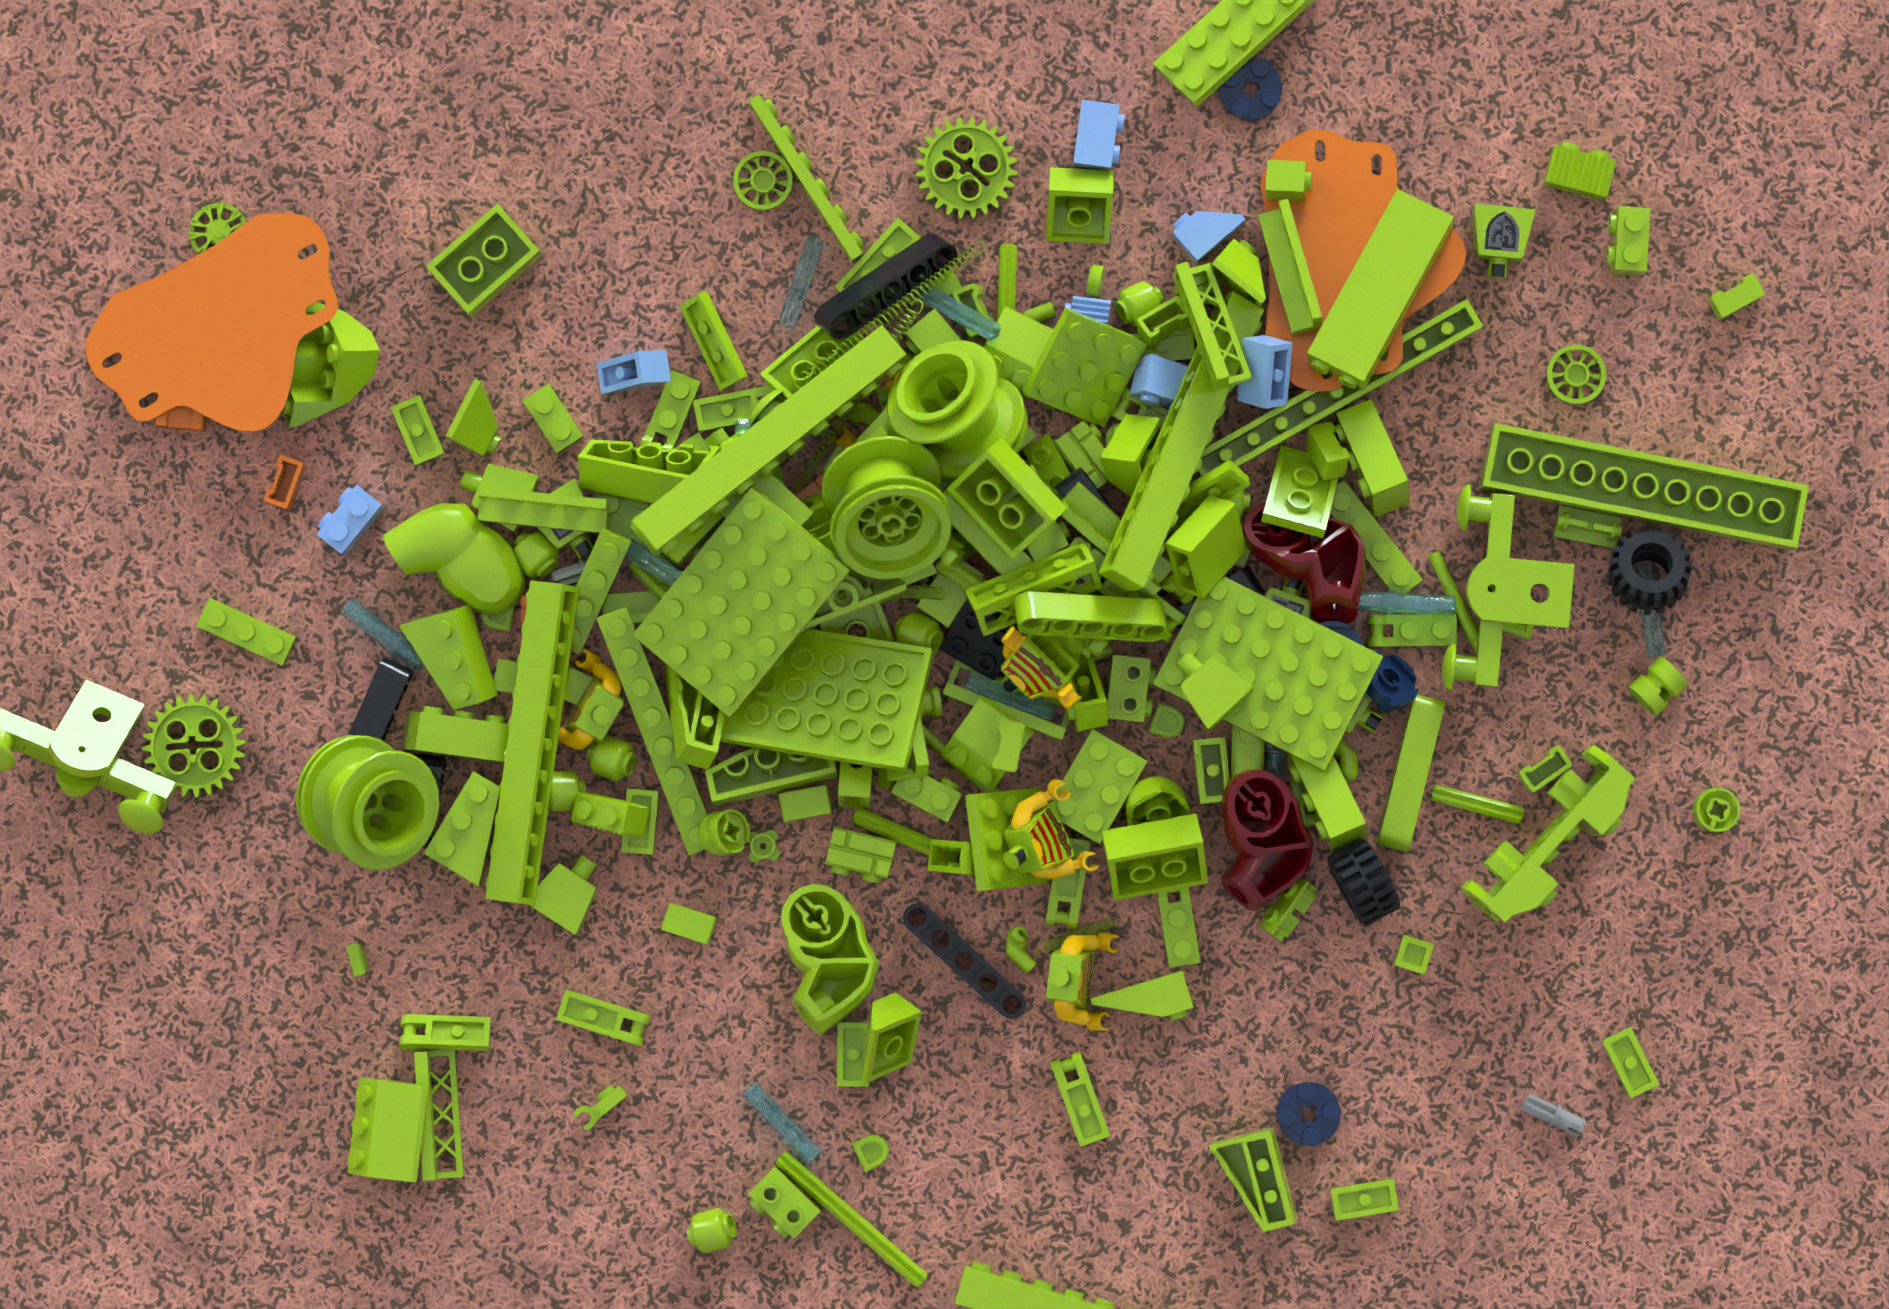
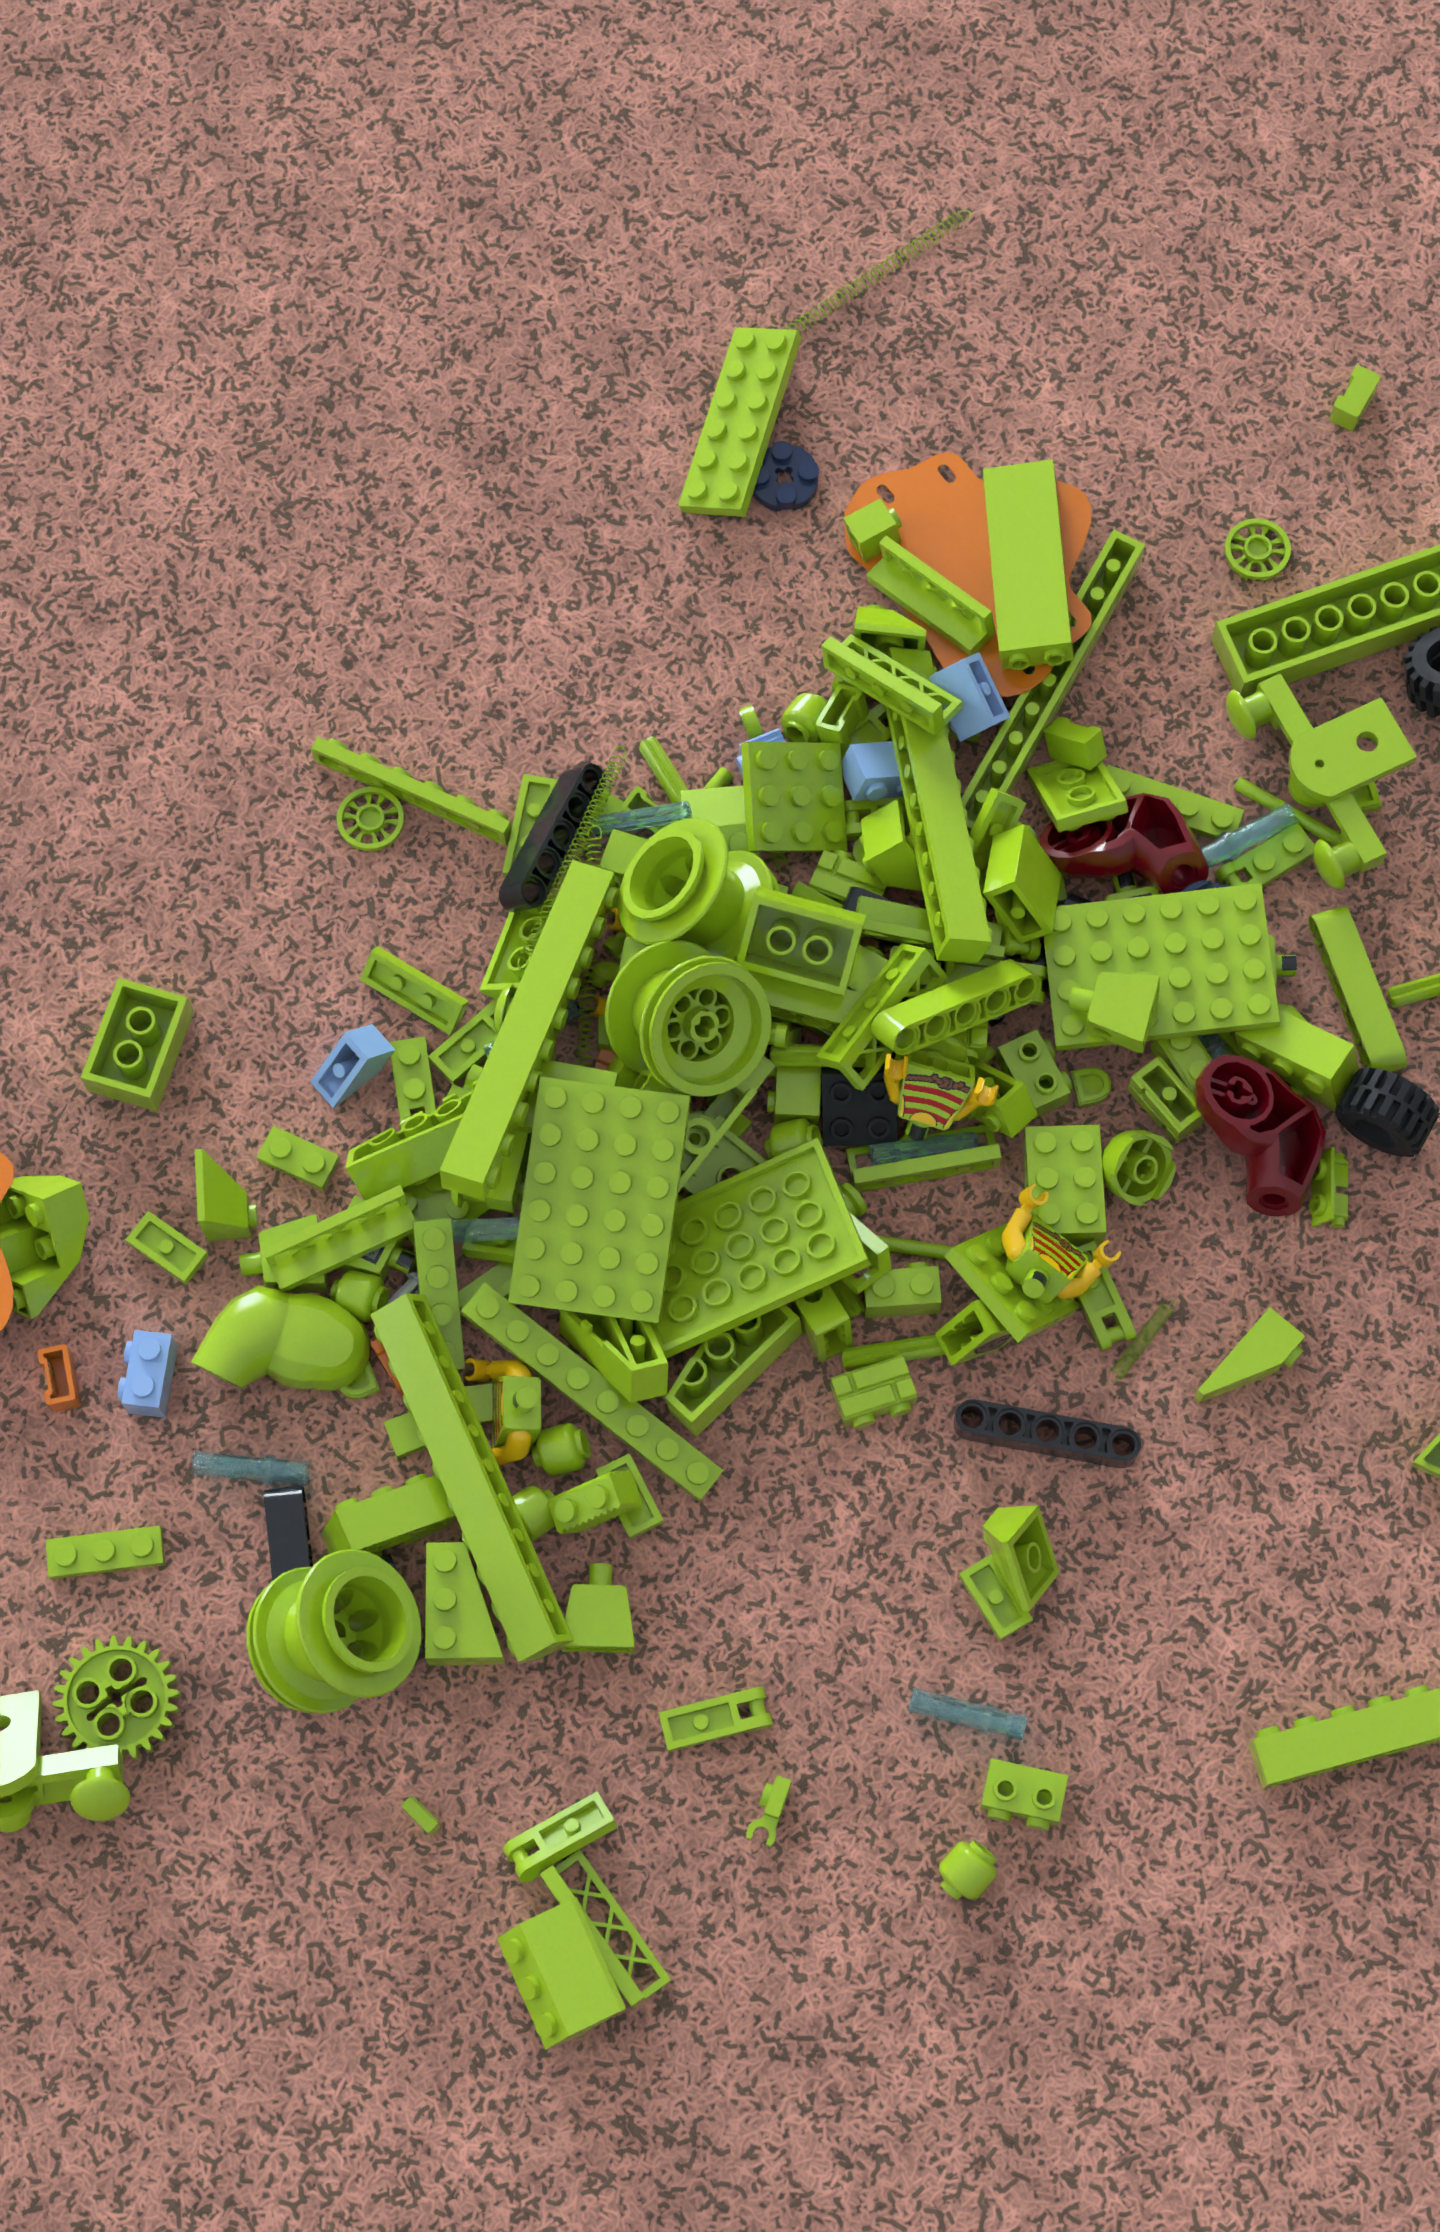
camera: 30 degrees left, 15 degrees down
lime wedge [399,604,498,710] -> none
lime piece [661,902,718,945] -> none
lime wheel [699,809,750,856] -> none
lime plate [748,830,780,863] -> none
lime axle [775,1151,928,1287] -> none
lime piece [778,785,833,823] -> none
clear light blue axle [779,236,823,328] -> none
lime piece [781,884,879,1036] -> none
lime tile [852,1135,889,1173] -> none
lime piece [892,585,953,600] -> none
lime gear [915,116,1018,220] -> none
lime slope [940,695,1034,791] -> none
lime piece [991,719,1025,773] -> none
lime arm [1005,926,1037,974] -> none
lime slope [1046,167,1113,244] -> none
torso [1046,932,1119,1031] -> none
lime plate [1050,1051,1110,1147] -> none
light blue brick [1073,100,1125,170] -> none
lime brick [1102,813,1208,901] -> none
lime plate [1157,887,1201,968] -> none
light blue slope [1171,211,1245,264] -> none
lime wedge [1334,399,1410,517] -> none
dark blue plate [1366,650,1418,713] -> none
lime torso [1472,203,1535,279] -> none
lime brick [1543,142,1616,201] -> none
lime hinge [1553,505,1622,549] -> none
lime brick [1606,206,1651,276] -> none

